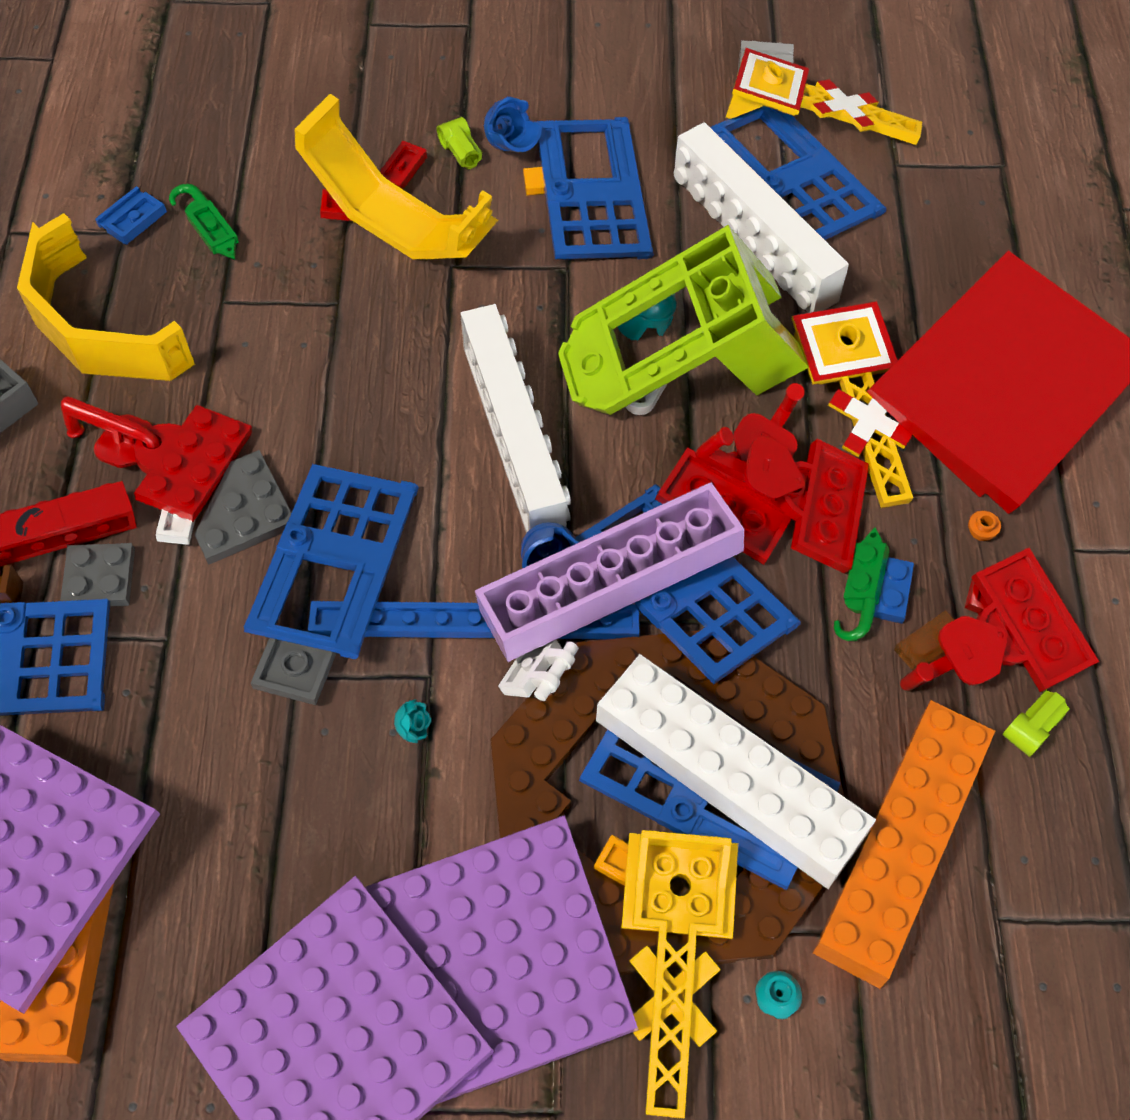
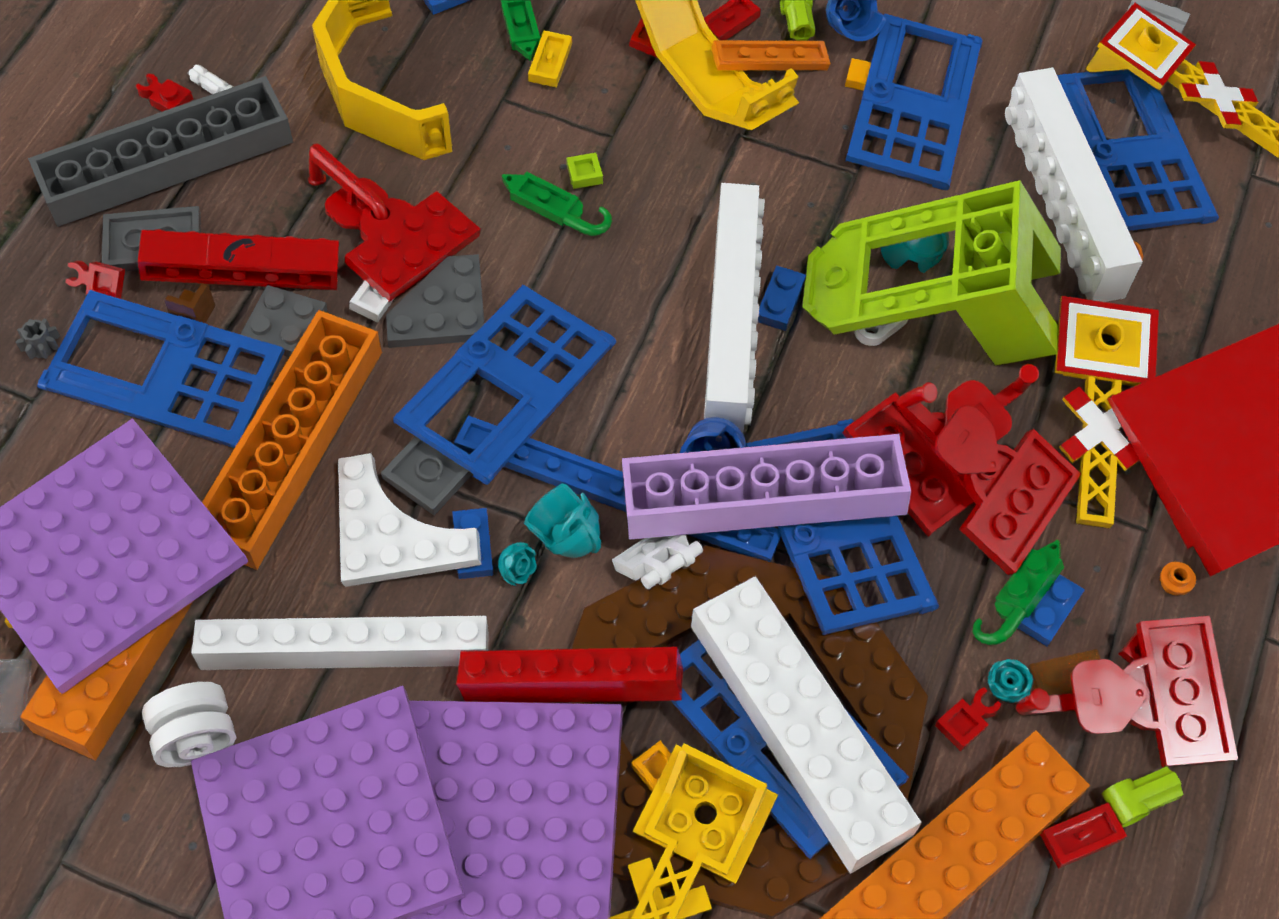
camera: 20 degrees right, 0 degrees up
none -> white wheel [142,682,237,767]
none -> white brick [192,616,489,670]
none -> orange brick [202,310,382,570]
none -> white plate [338,453,481,587]
none -> blue plate [452,508,493,579]
none -> red brick [456,647,683,703]
none -> green plate [502,171,612,236]
none -> teal helmet [524,484,601,558]
none -> yellow plate [528,30,572,88]
none -> lime plate [566,153,603,189]
none -> orange tile [711,40,831,70]
none -> blue plate [758,265,806,331]
none -> red plate [935,687,1001,752]
none -> teal plate [988,659,1033,703]
none -> red plate [1040,803,1127,869]

